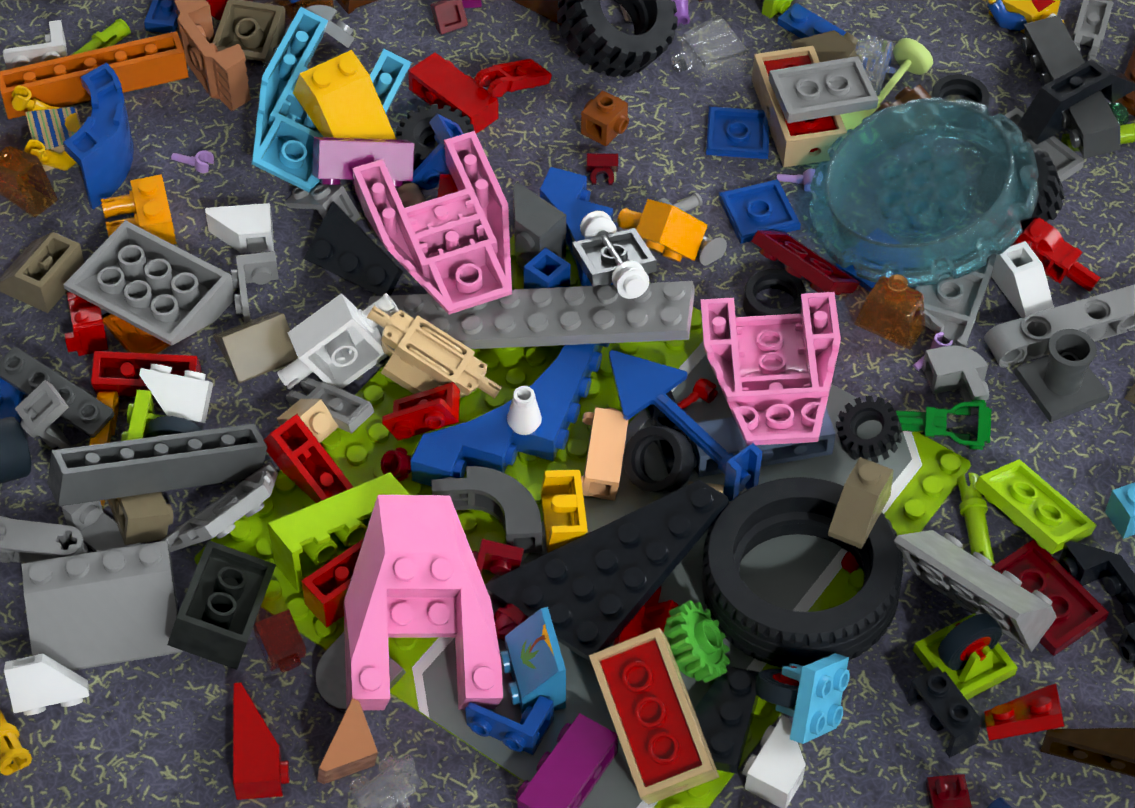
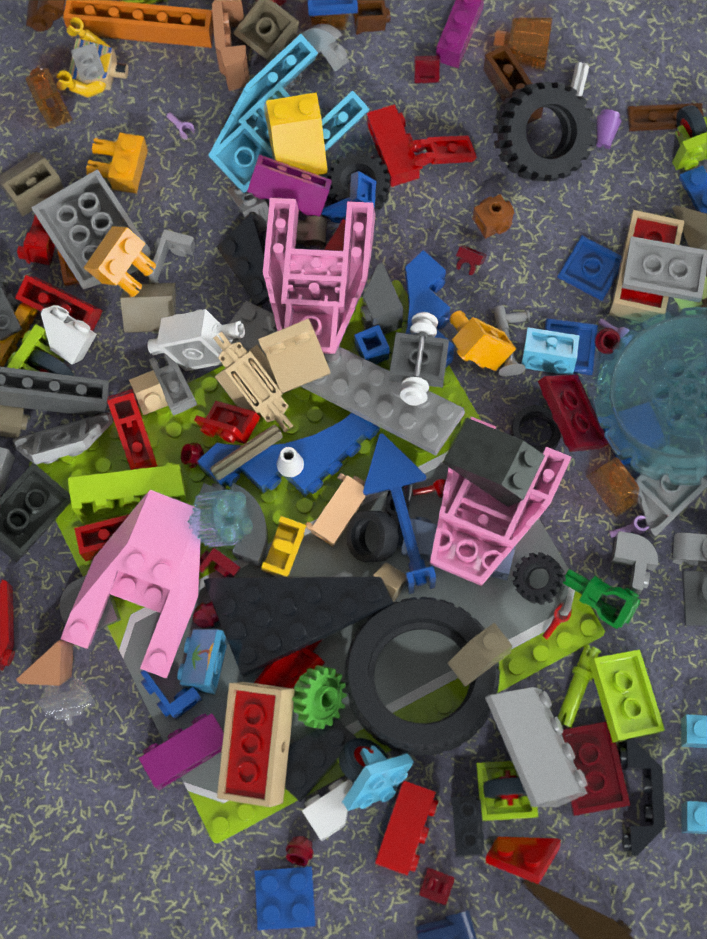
camera: 30 degrees right, 20 degrees up
blue panel [63,63,134,209] -> none
white slope [205,203,274,253] -> none
clear red brick [254,609,306,672] -> none
clear torso [671,15,749,80] -> none
none -> light grey bracket [71,43,105,82]
none -> light orange brick [83,226,156,297]
none -> clear light blue brick [188,489,253,547]
none -> dark tan axle [210,425,282,480]
none -> tan bracket [258,319,331,393]
none -> red brick [375,781,439,876]
none -> pearl dark grey slope [442,418,545,507]
none -> medium azure bracket [521,327,579,375]
none -> red hand [542,603,572,640]
none -> dark red plate [595,328,621,354]

